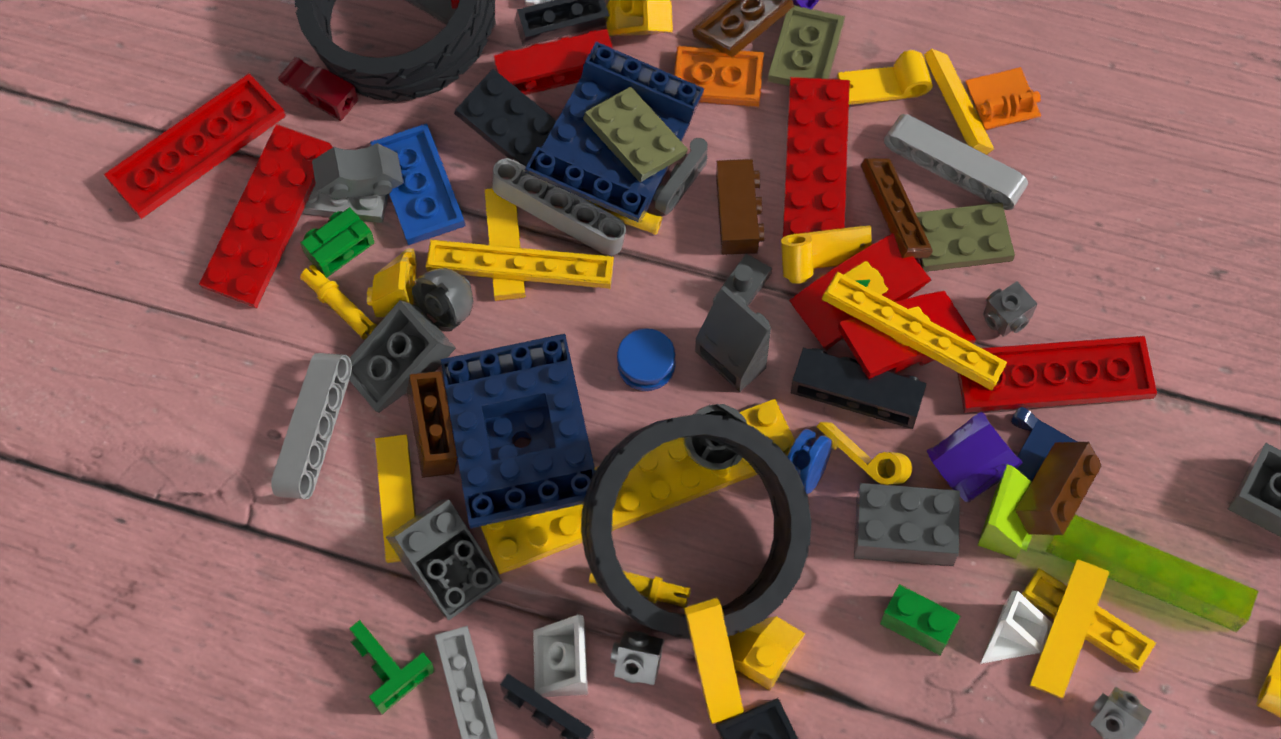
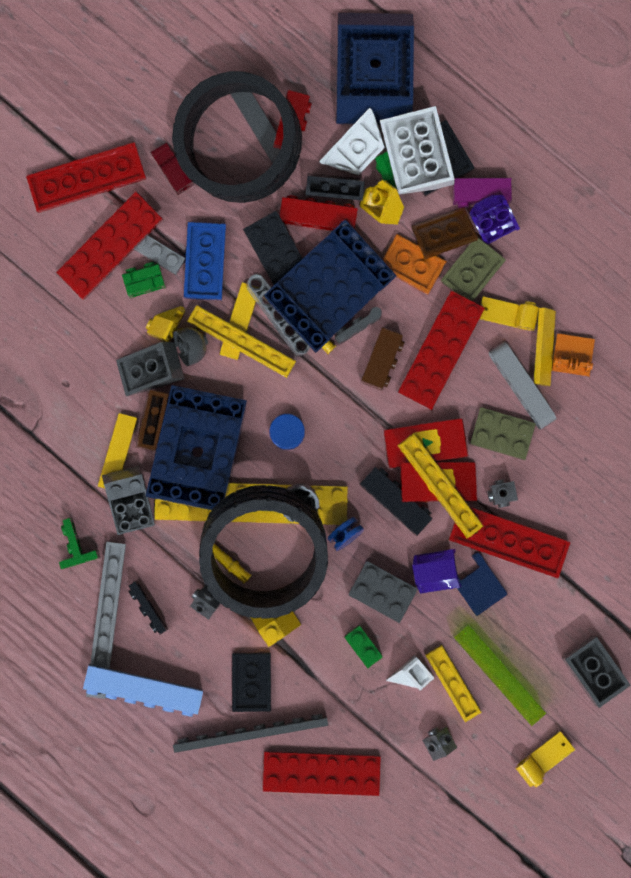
camera: 20 degrees right, 20 degrees up
light grey beam [271,353,352,500] -> none
yellow pin [300,265,377,340] -> none
dark grey brick [312,143,403,199] -> none
white slope [533,614,588,697] -> none
olive plate [583,87,688,182] -> none
yellow tile [684,598,744,724] -> none
dark grey slope [695,286,771,392] -> none
dark grey tile [713,253,772,306] -> none
yellow door [781,225,872,284] -> none
yellow door [816,422,912,485] -> none
reddish brown tile [860,158,933,258] -> none
lime slope [978,464,1032,559] -> none
reddish brown brick [1015,442,1102,535] -> none
yellow tile [1029,559,1110,699] -> none

